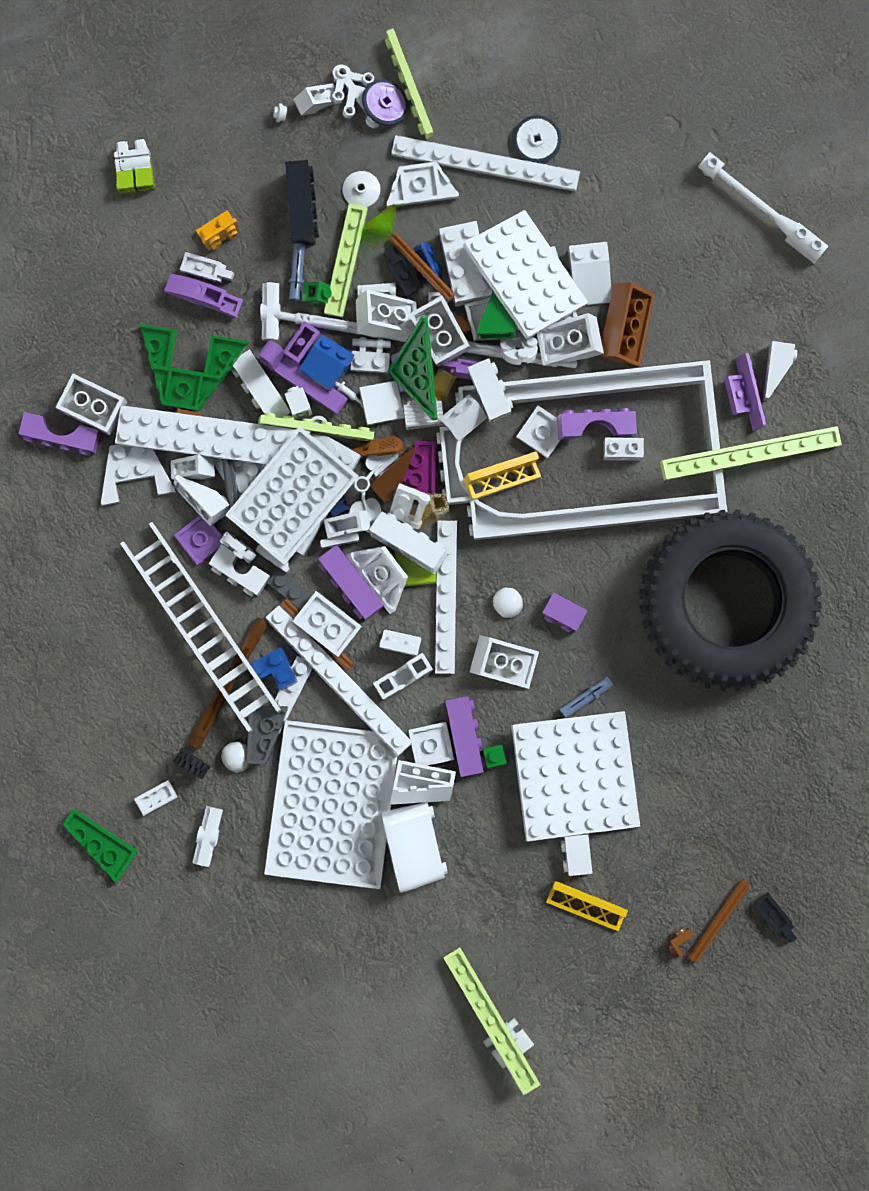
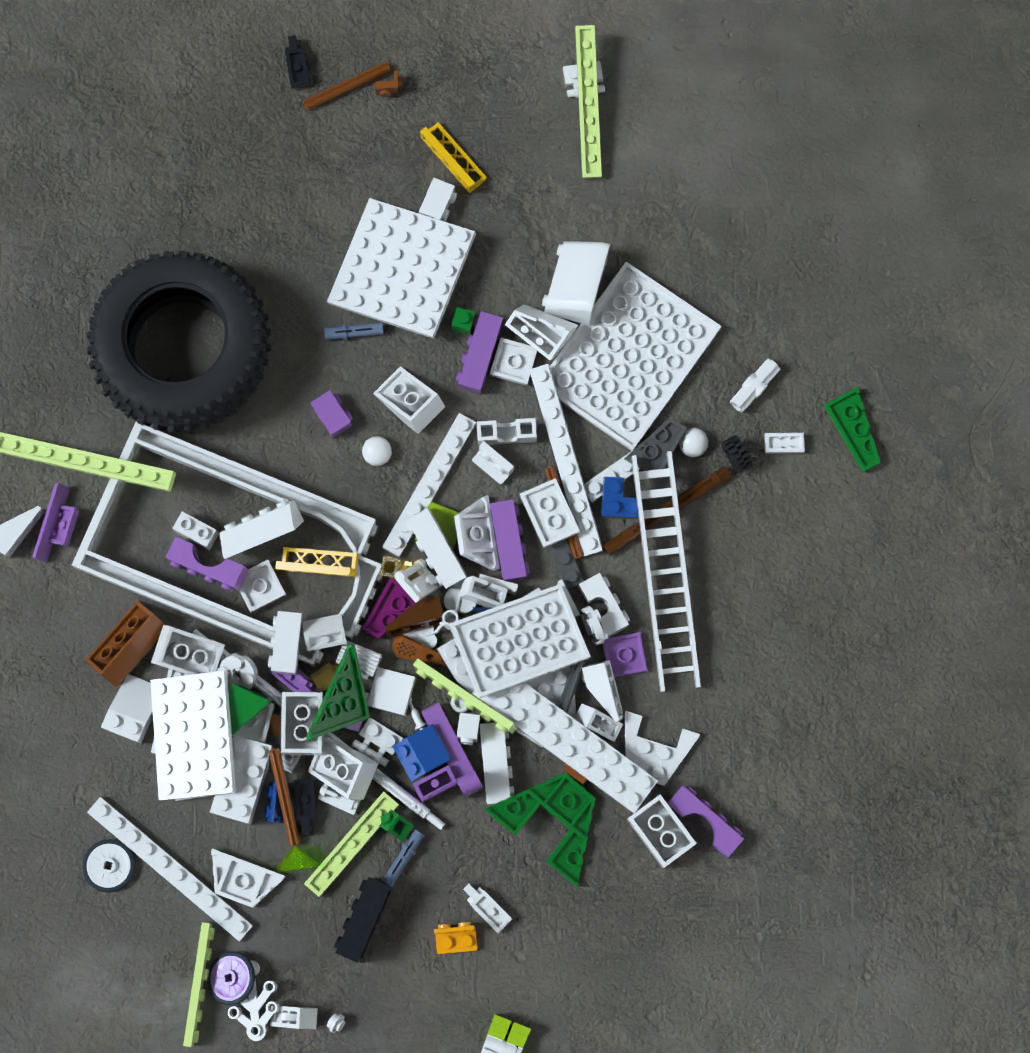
camera: 150 degrees left, 5 degrees down
medium lavender slope [164,274,243,319] -> none
white piece [260,282,281,342] -> none
white dish [343,171,380,207] -> none
none -> white slope [220,499,304,559]

